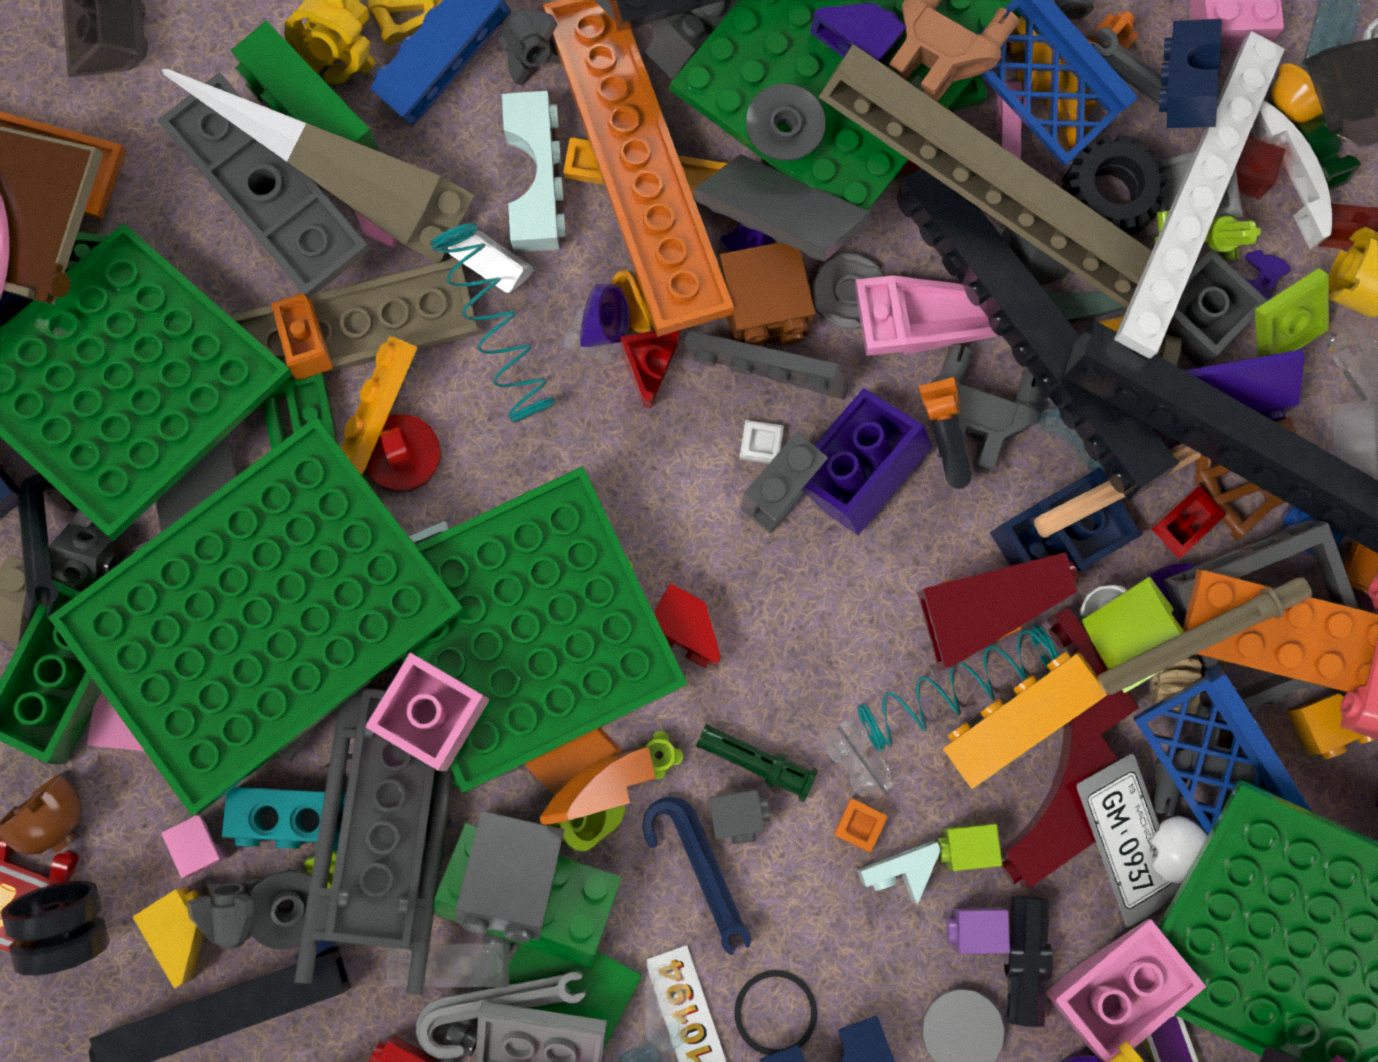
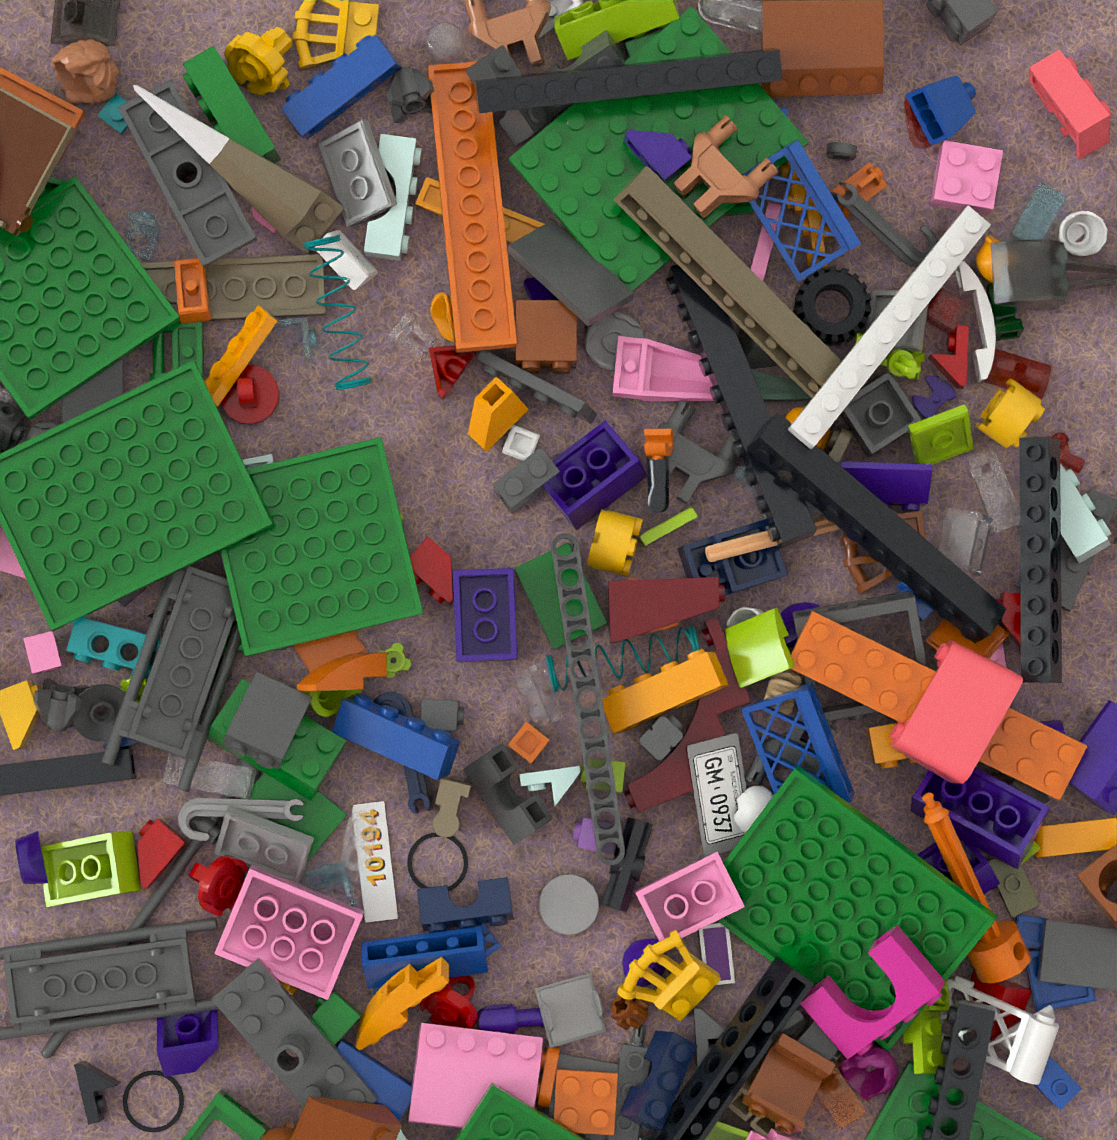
camera: 15 degrees right, 5 degrees up
bright pink brick [365,653,490,772] -> none
dark purple piece [580,284,631,347] -> none
dark green pin [696,723,819,803] -> none
dark grey dish [746,84,826,161] -> none
dark tan axle [1098,577,1312,695] -> none
red slope [1151,485,1226,559] -> none
dark blue arch [1159,19,1222,128] -> none
none -> nougat hair [52,39,119,104]
none -> teal plate [97,93,128,135]
none -> clear light blue bracket [125,211,161,261]
none -> clear light blue bracket [273,317,317,362]
none -> light grey tile [318,120,397,227]
none -> blue brick [332,693,460,780]
none -> dark tan legs [433,777,473,838]
none -> dark purple brick [453,568,518,663]
none -> dark grey arch [463,743,553,845]
none -> light orange slope [468,377,529,452]
none -> green tile [514,543,608,650]
none -> dark grey beam [551,533,625,865]
none -> yellow brick [587,509,643,577]
none -> dark grey brick [637,715,684,760]
none -> lime tile [639,507,698,548]
none -> red slope [928,325,969,389]

